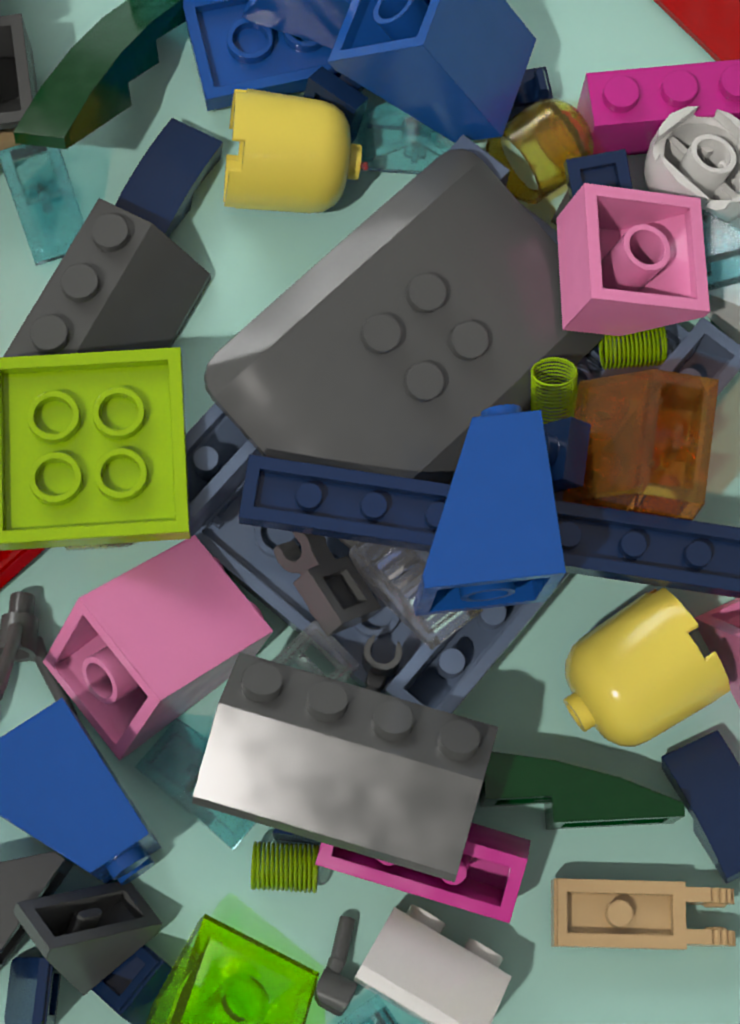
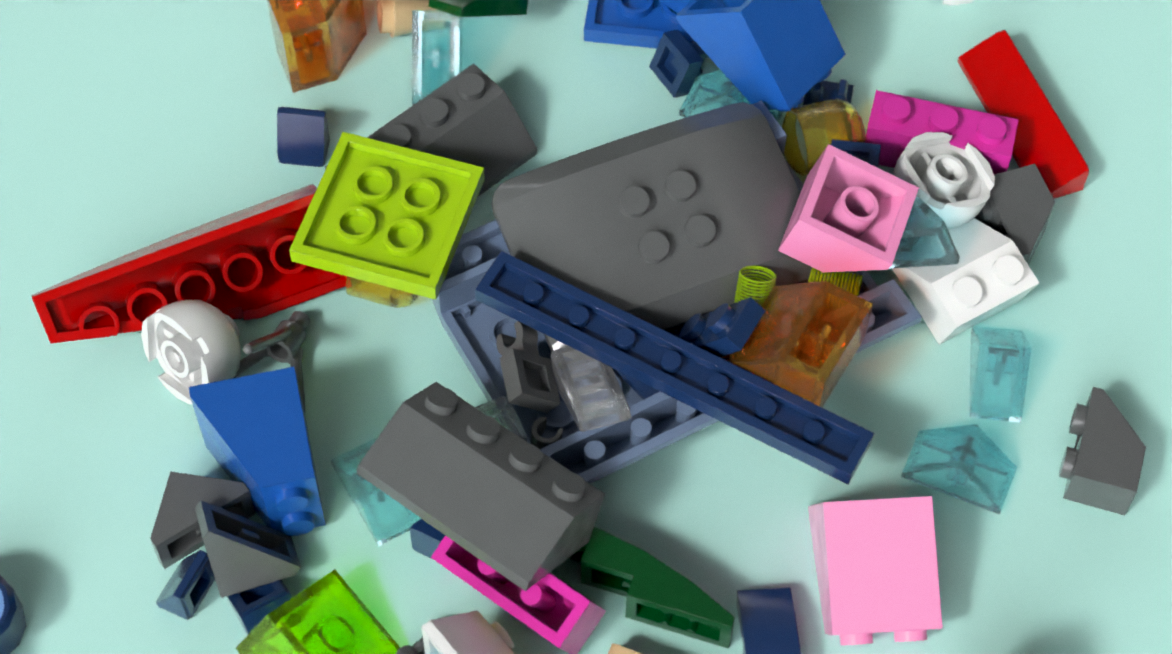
camera: 25 degrees right, 15 degrees down
bright pink slope [43,535,273,761] -> none
dark blue slope [115,118,223,237] -> none
light yellow cylinder [223,88,362,214] -> none
lime piece [251,841,319,893] -> none
blue slope [413,404,566,616] -> none
light yellow cylinder [563,587,730,747] -> none

